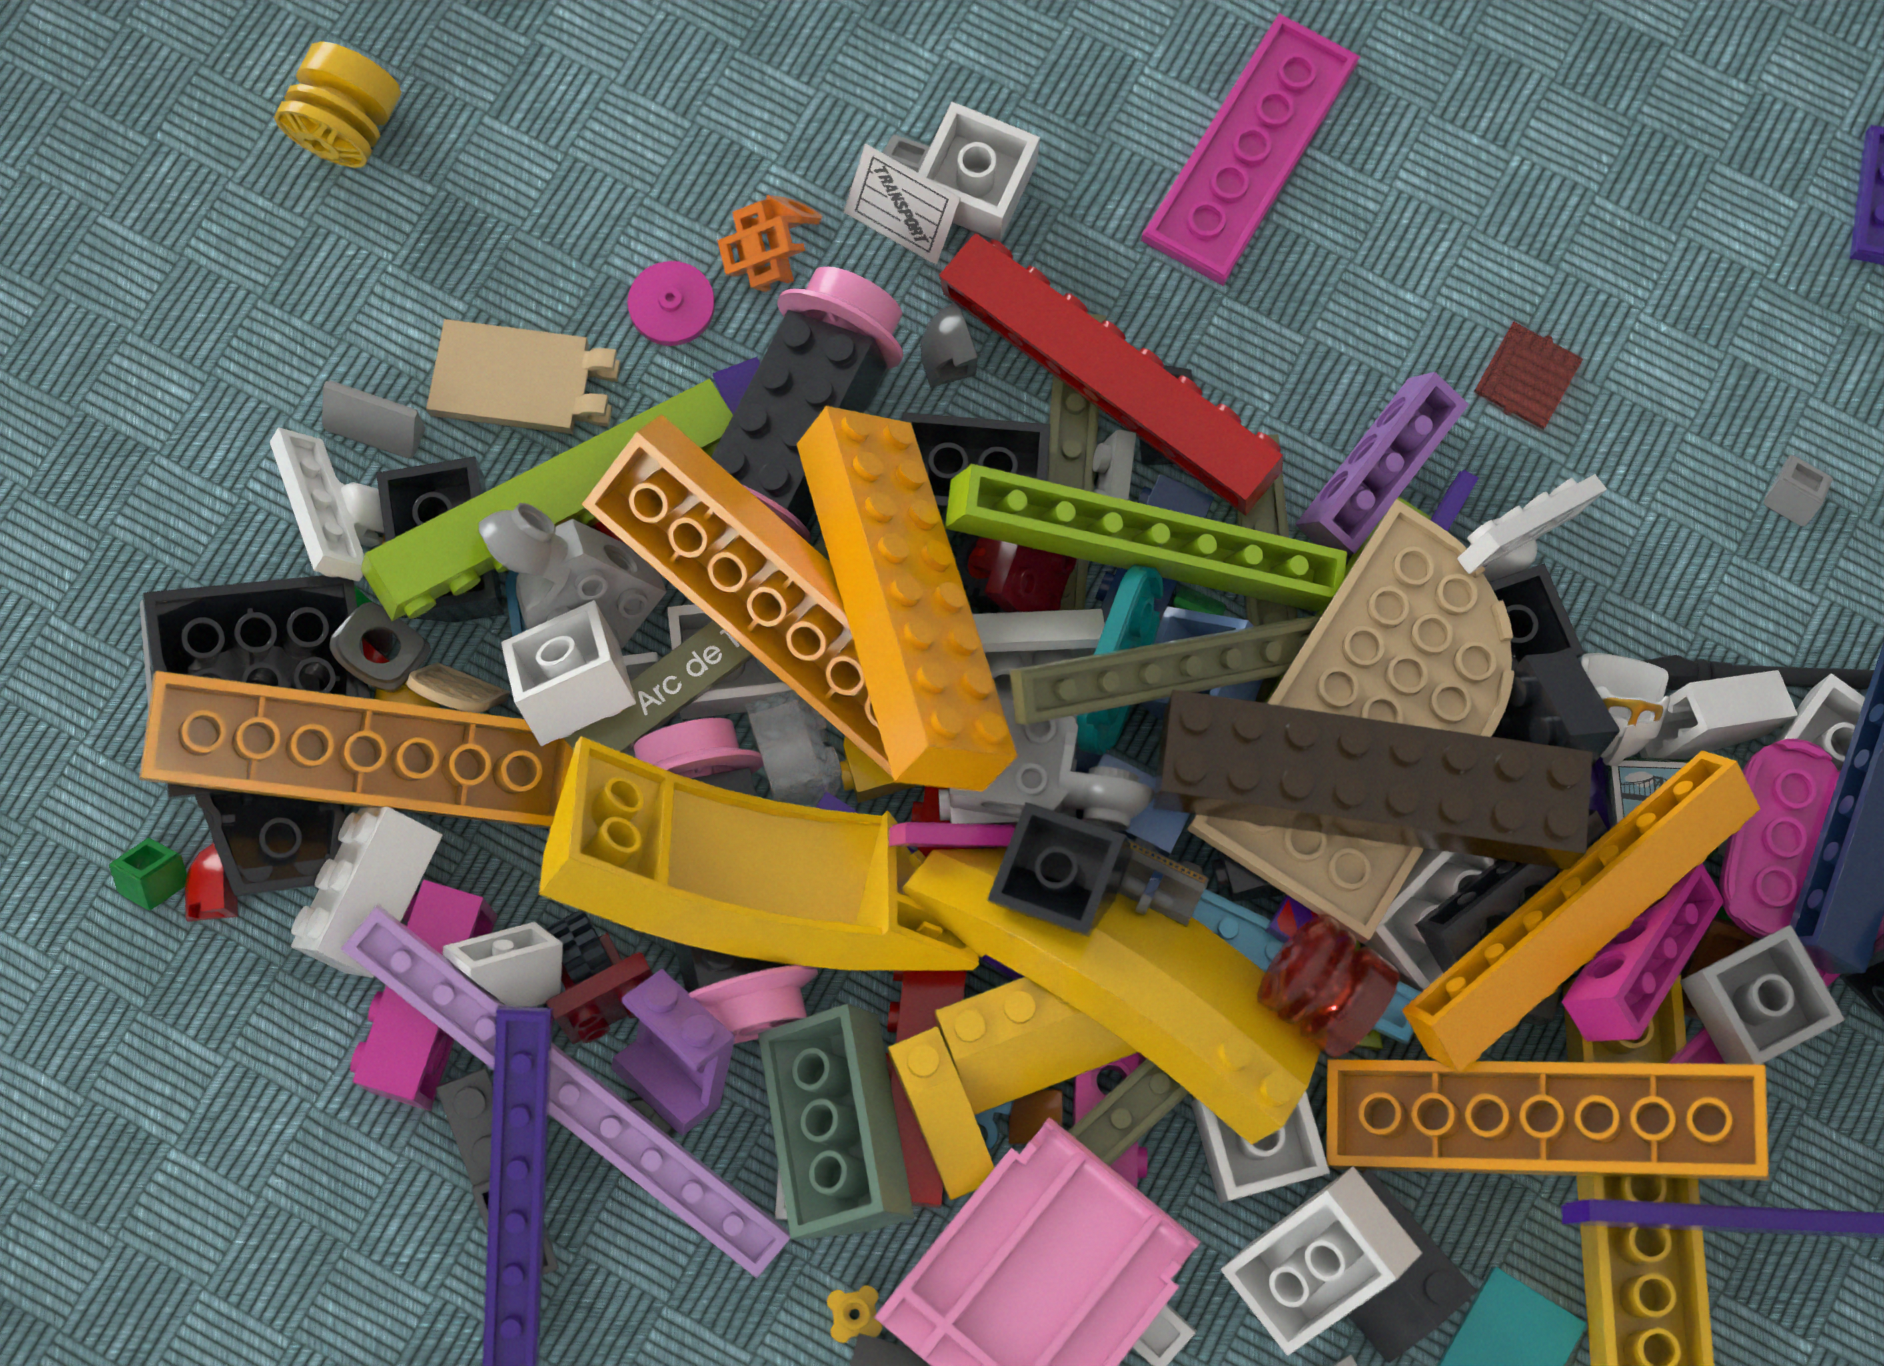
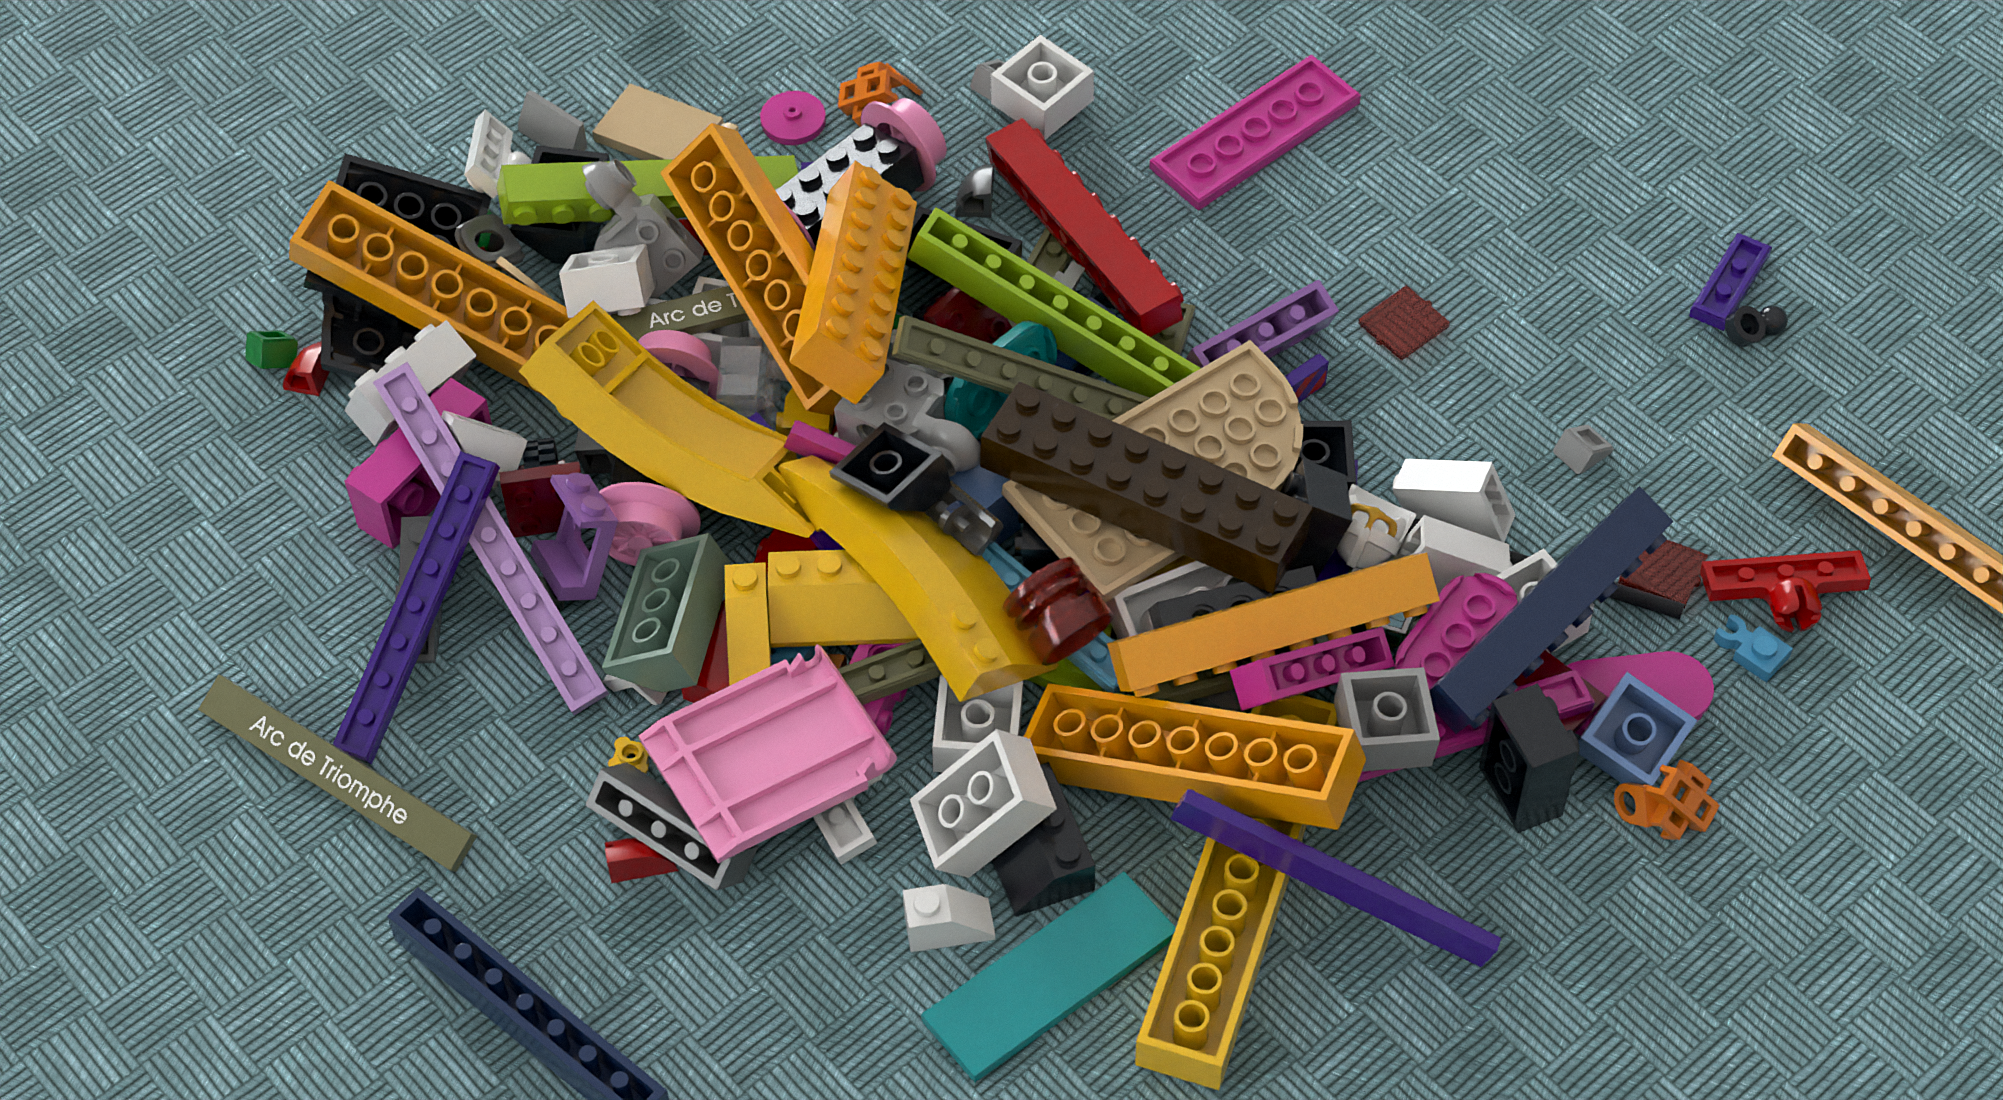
camera: 25 degrees right, 20 degrees down
white sticker [844,143,961,265] -> none
white plate [1457,474,1607,582] -> none
none -> white slope [1393,459,1516,542]

